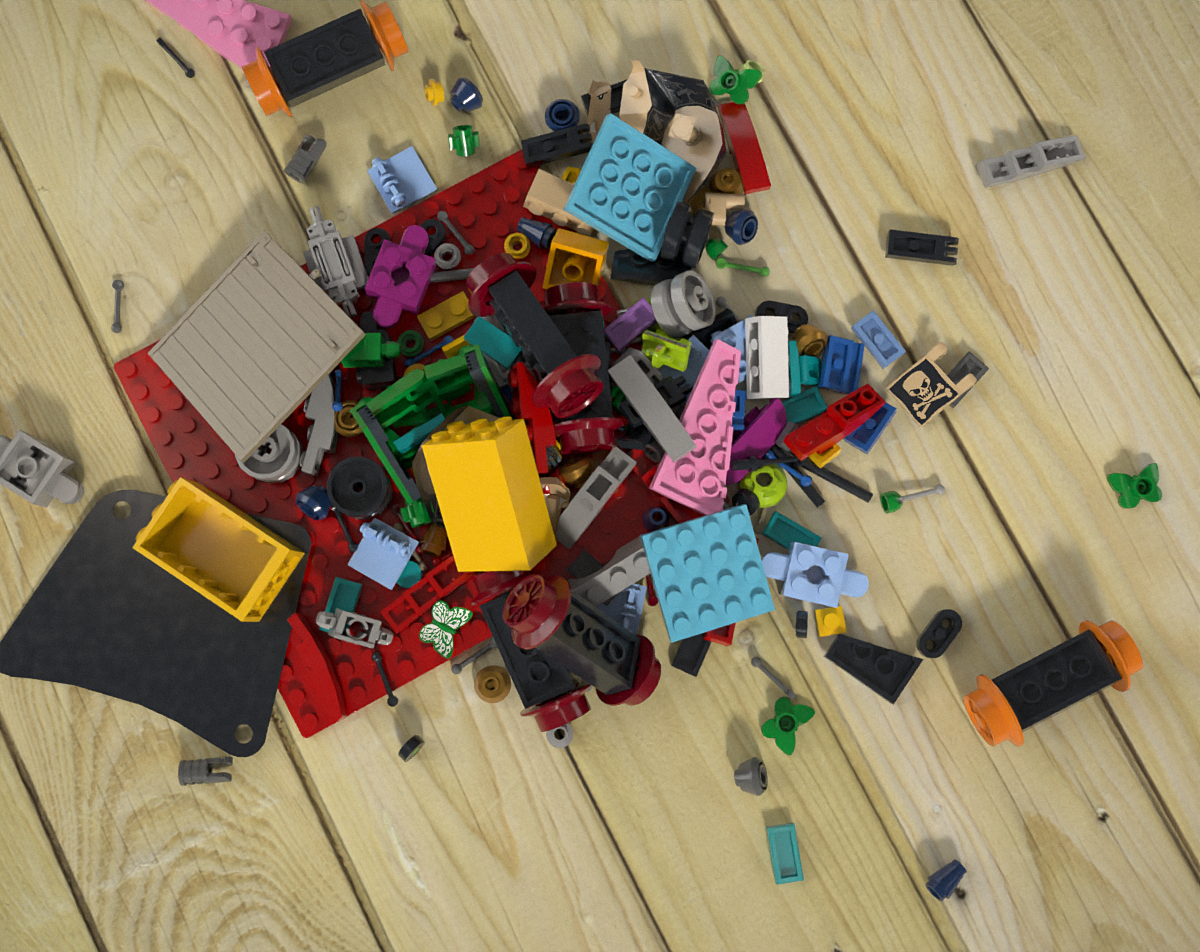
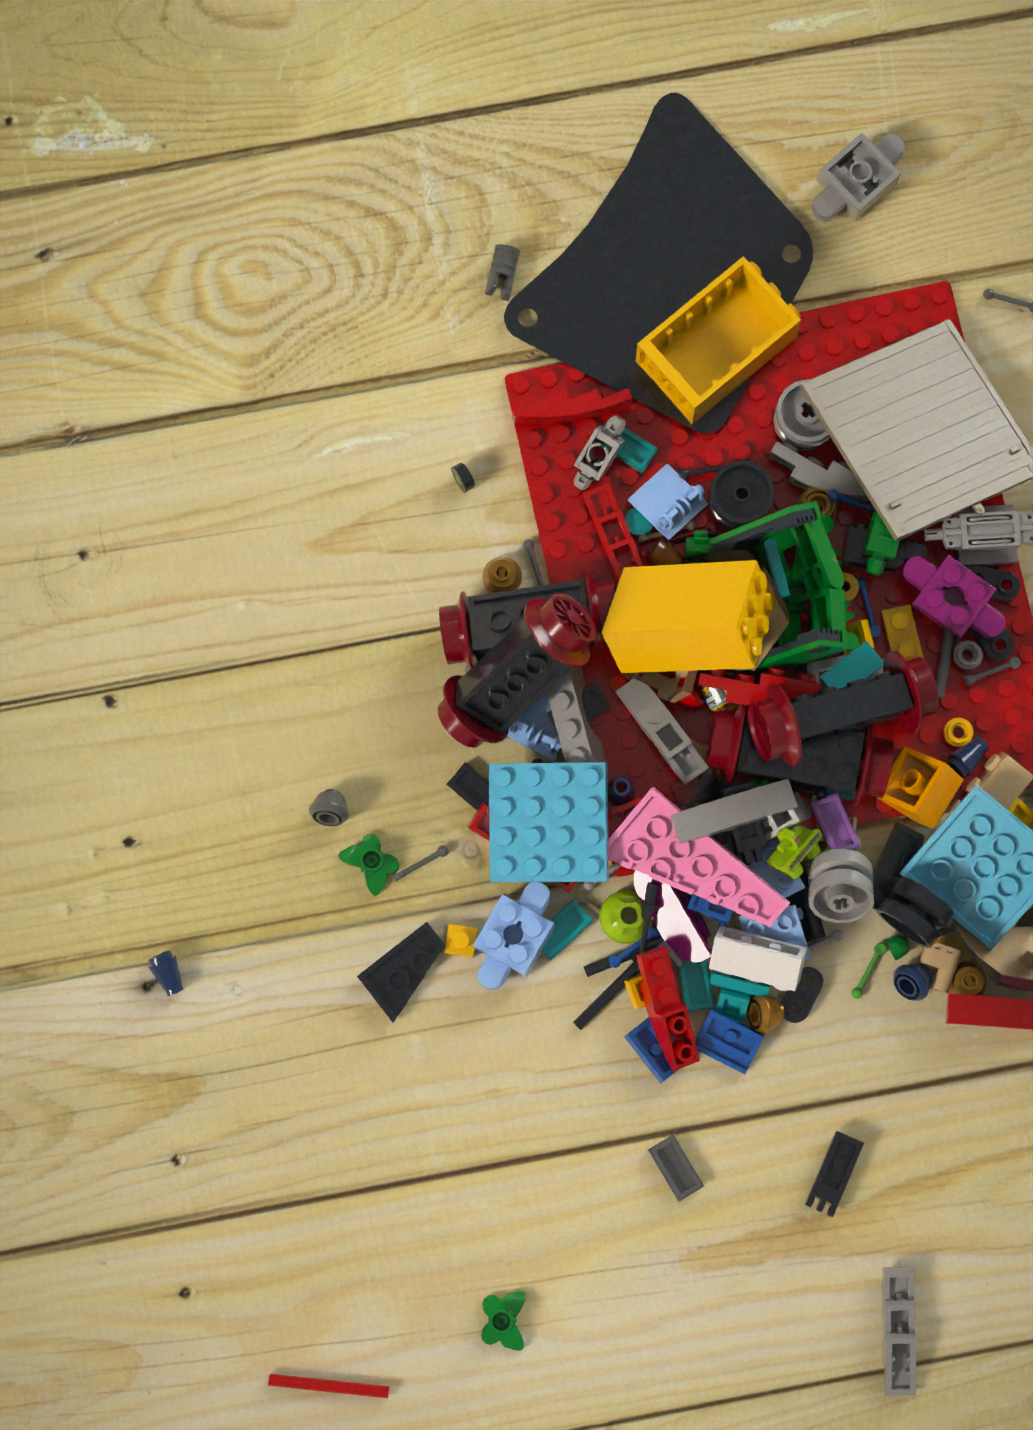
camera: 110 degrees right, 0 degrees up
dark blue cone [296,485,332,520] -> none
black hinge [371,652,399,707] -> none
green plate [397,330,424,357] -> none
animal [419,601,473,659] -> none
light grey plate [546,723,574,748] -> none
pearl gold cone [558,454,593,488] -> none
black tile [732,488,760,516] -> none
teal tile [766,823,804,885] -> none
black tile [796,611,808,638] -> none
medium blue plate [851,310,906,369] -> none
hinge [880,485,945,514] -> none
flag [886,342,977,428] -> none
black plate [916,609,962,658] -> none
brick [963,620,1143,747] -> none

